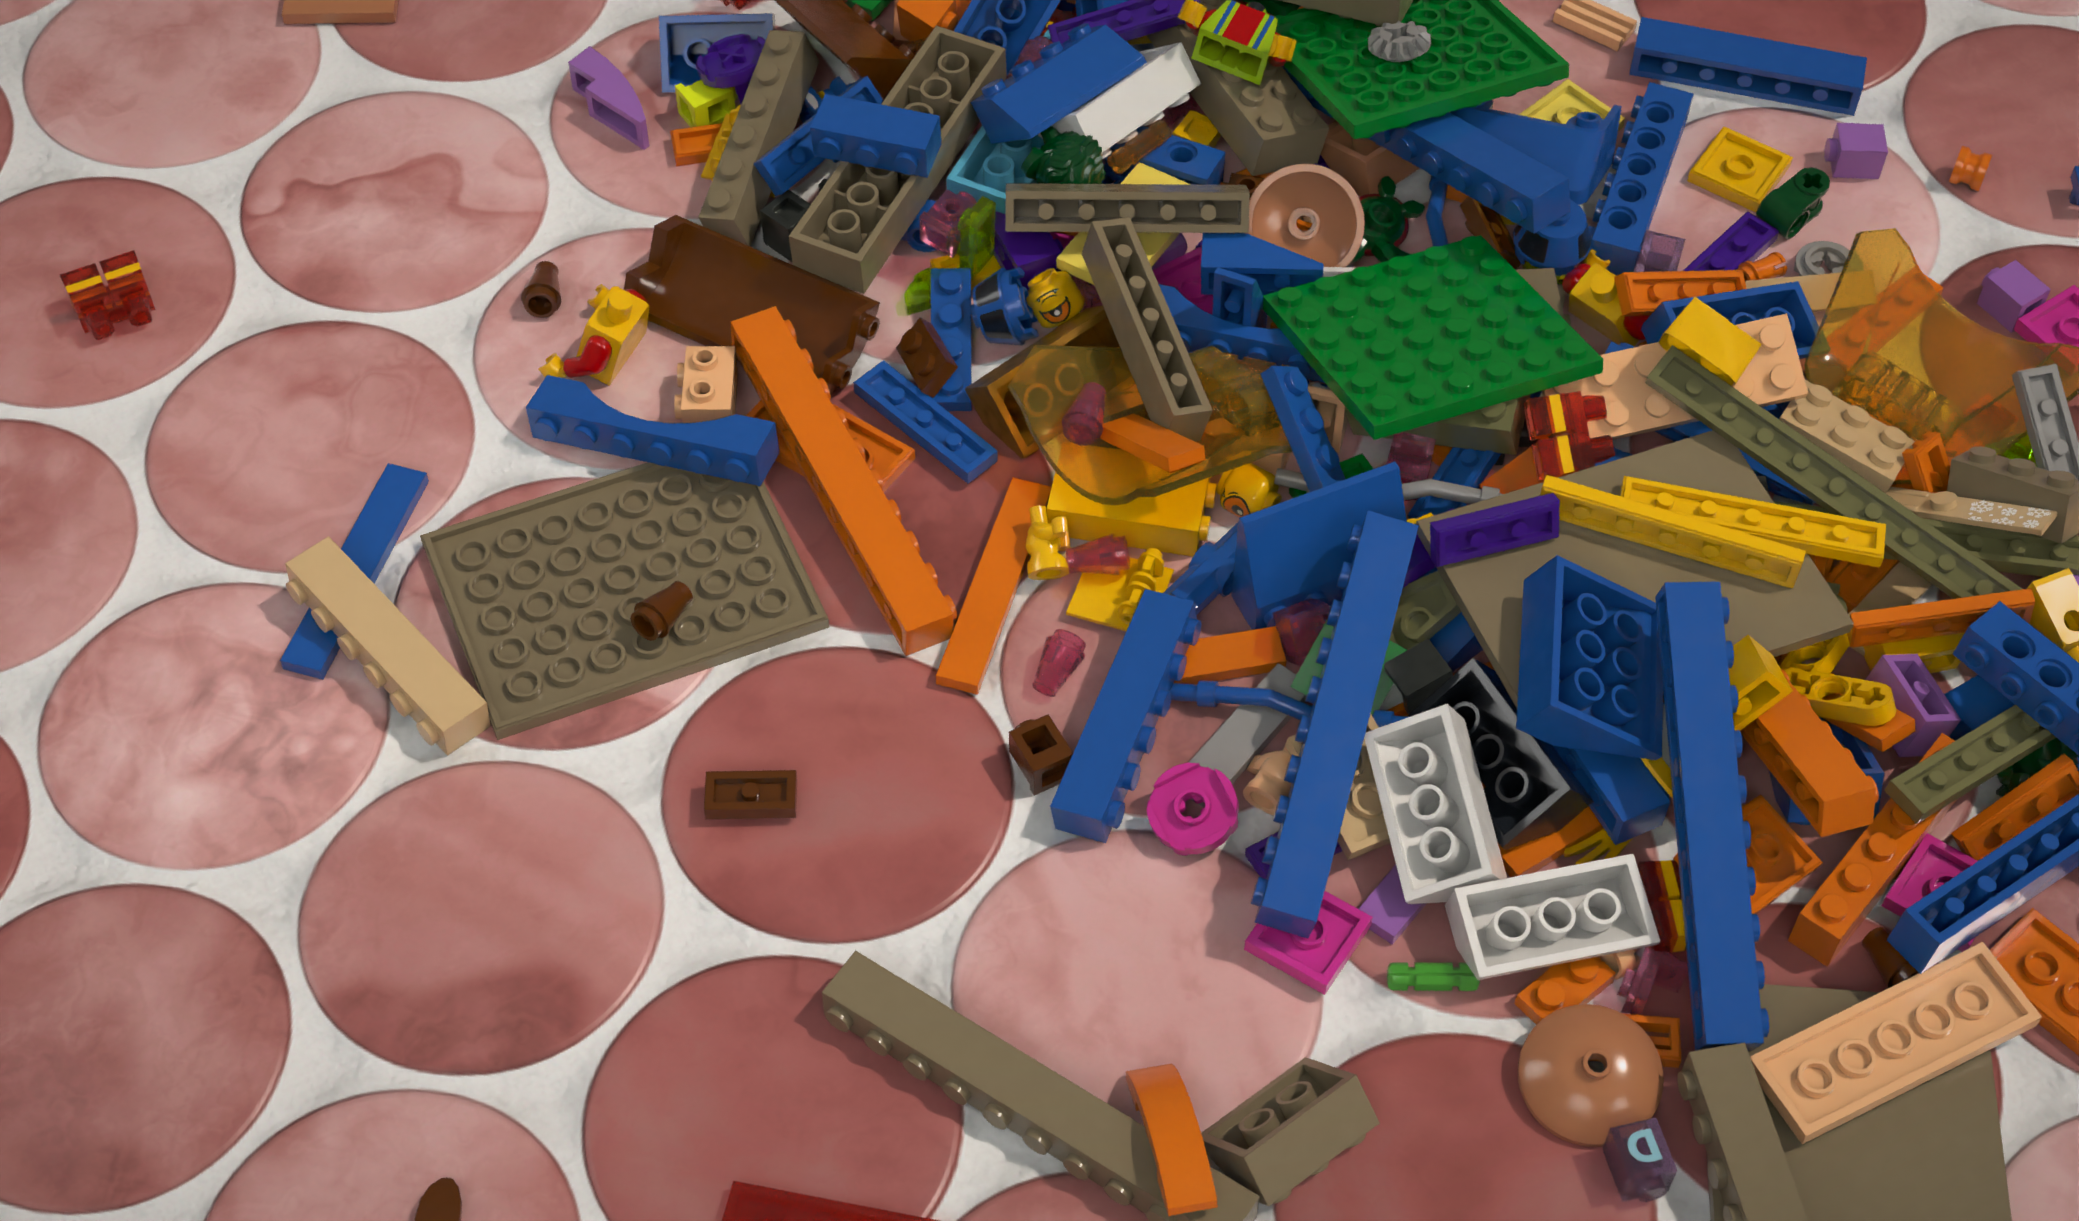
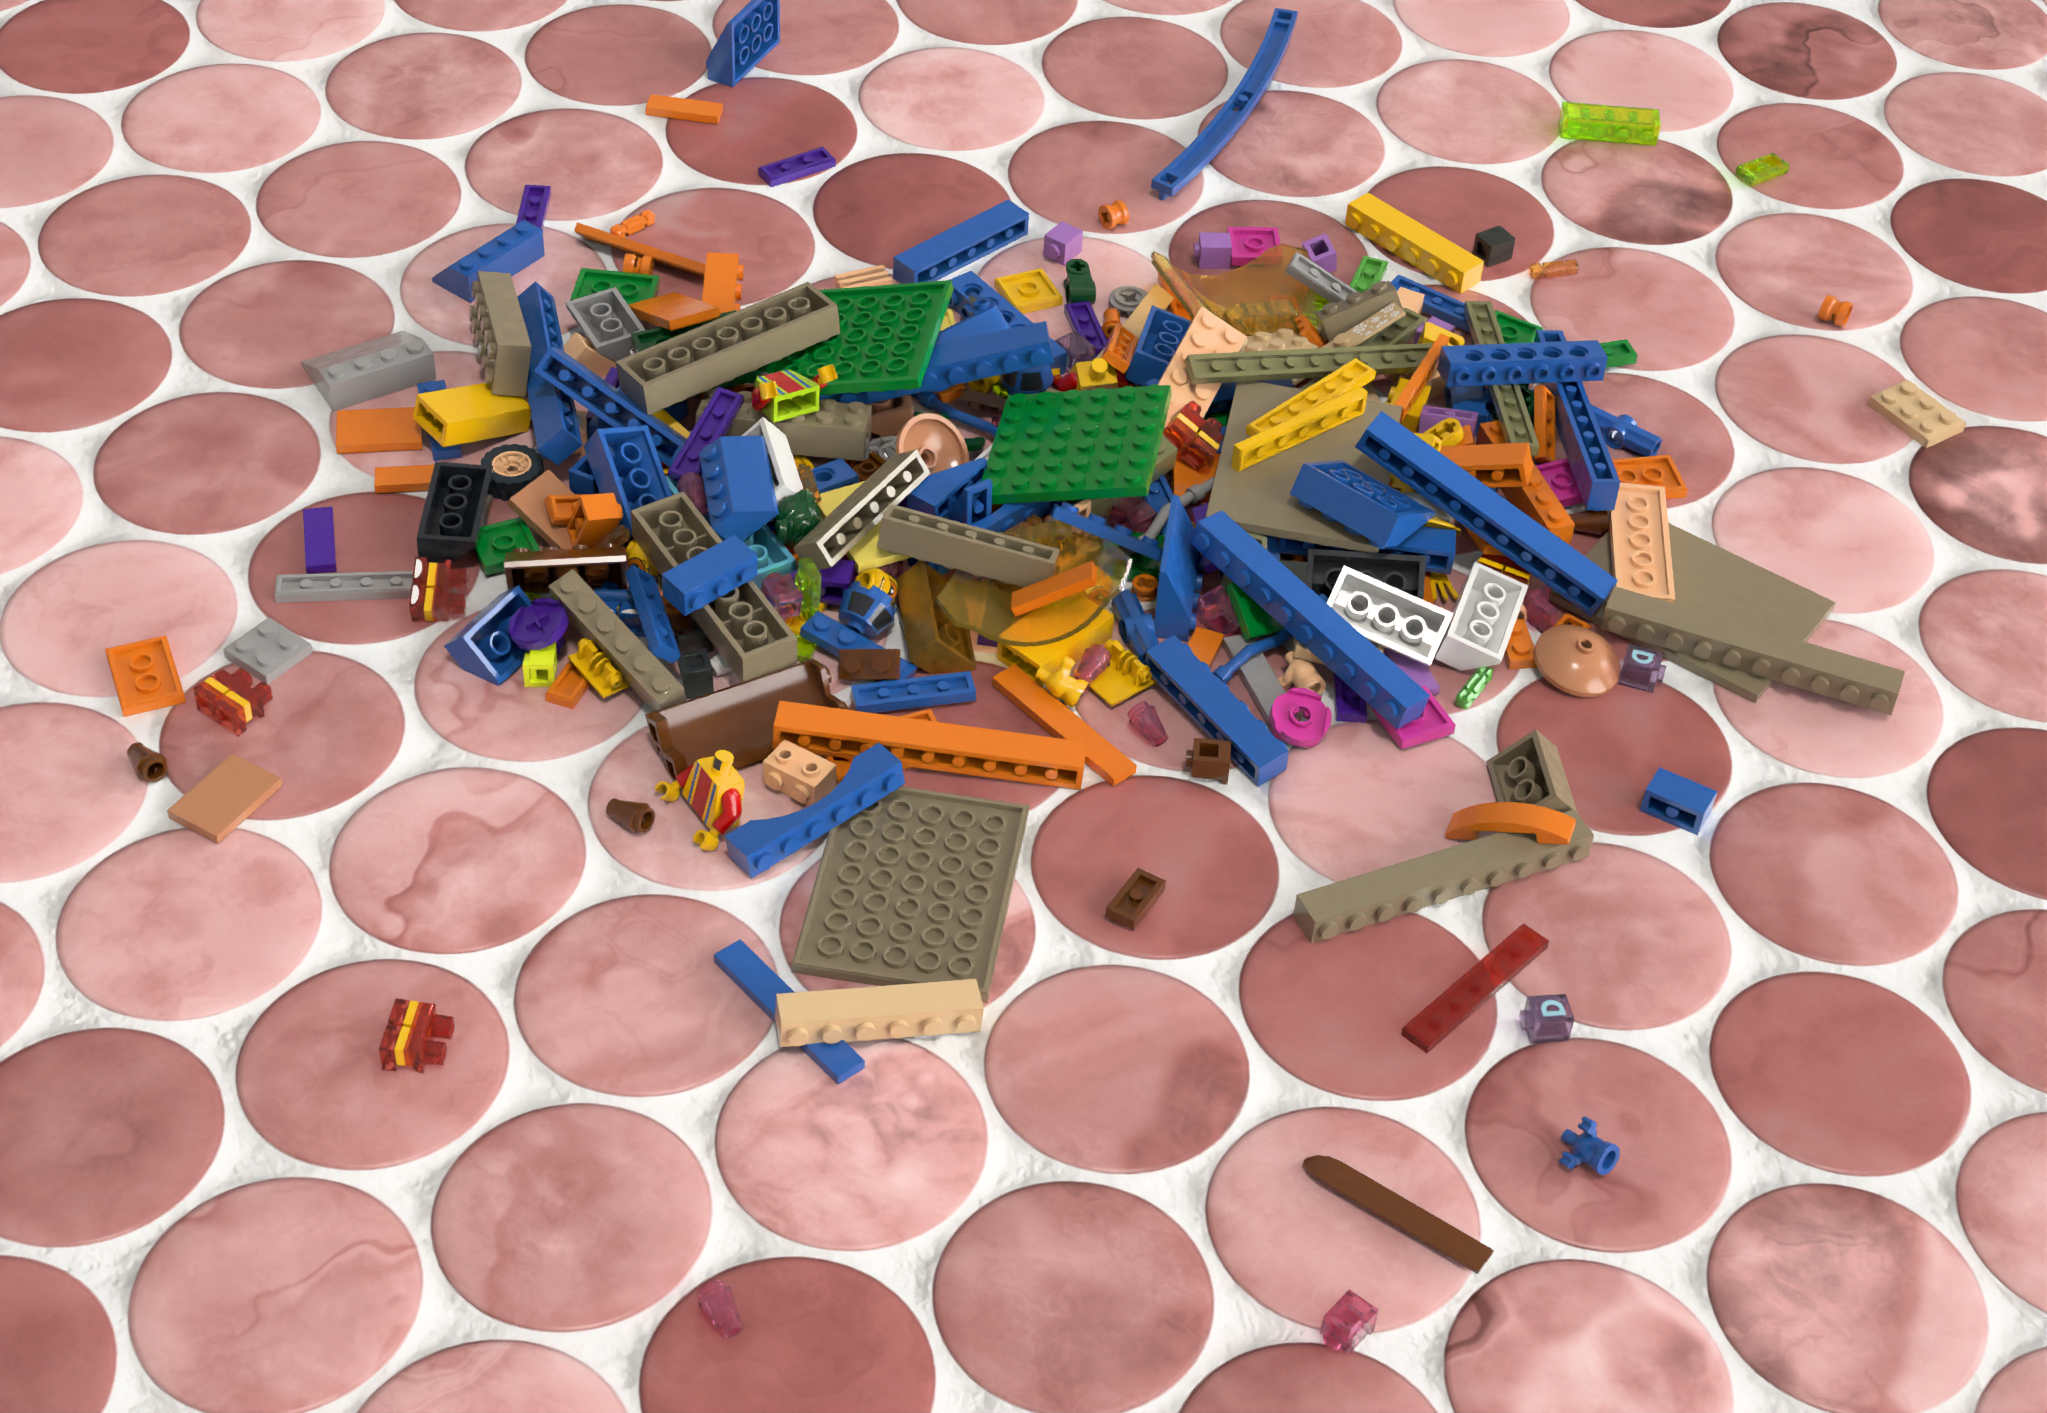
camera: 60 degrees left, 10 degrees down
medium lavender slope [568,46,649,150] -> none
reddish brown cone [630,581,693,641] -> none
clear pink cone [1062,382,1106,446] -> none
light grey gear [1368,20,1431,62] -> none
dark purple tile [1430,493,1560,567] -> none
yellow piece [1659,297,1762,387] -> none

